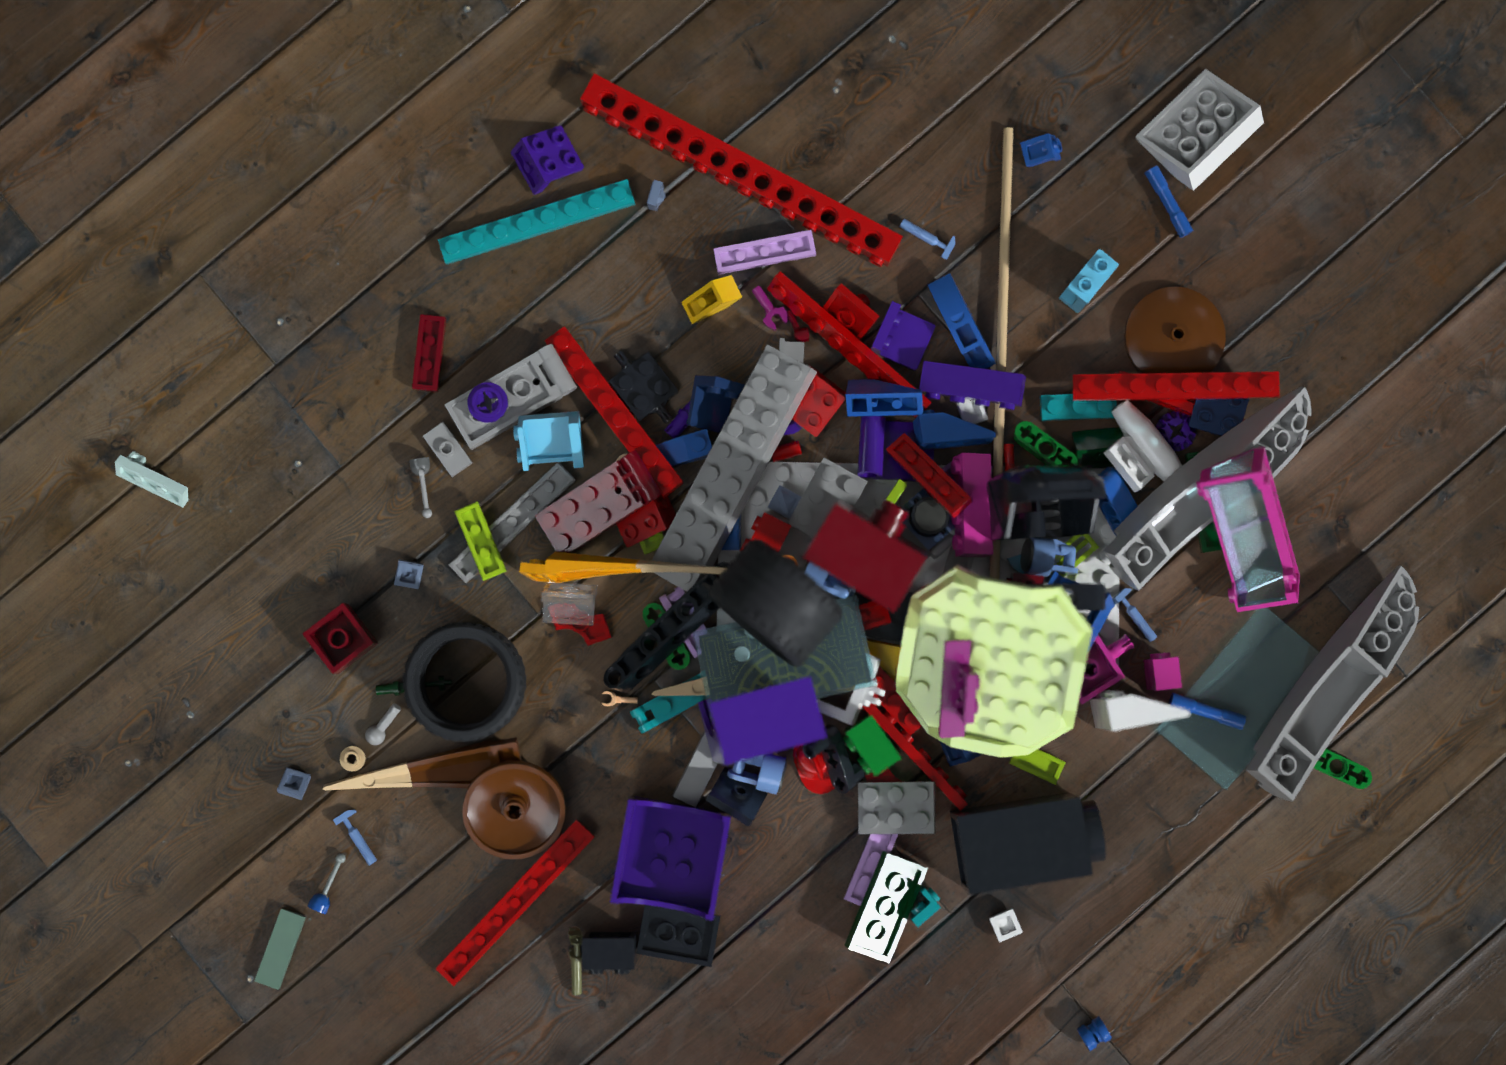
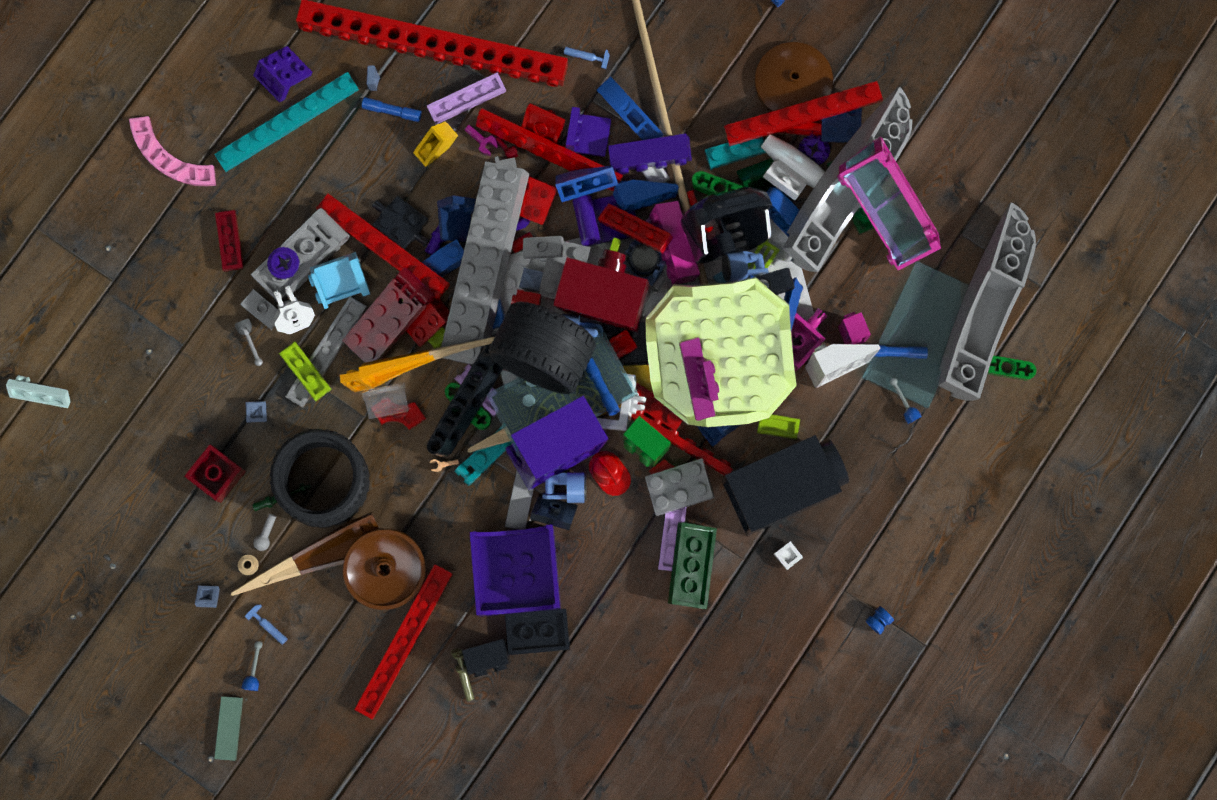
camera: 15 degrees left, 5 degrees down
black beam [802,724,865,794] -> none
teal bracket [910,885,941,927] -> none
medium azure panel [1059,249,1119,313] -> none
medium blue piece [1112,588,1157,642] -> none
none -> bright pink tile [129,116,216,186]
none -> white hinge [272,286,315,334]
none -> blue piece [362,97,422,122]
none -> light grey plate [523,236,564,259]
none -> blue piece [585,358,620,416]
none -> hinge [890,378,922,424]

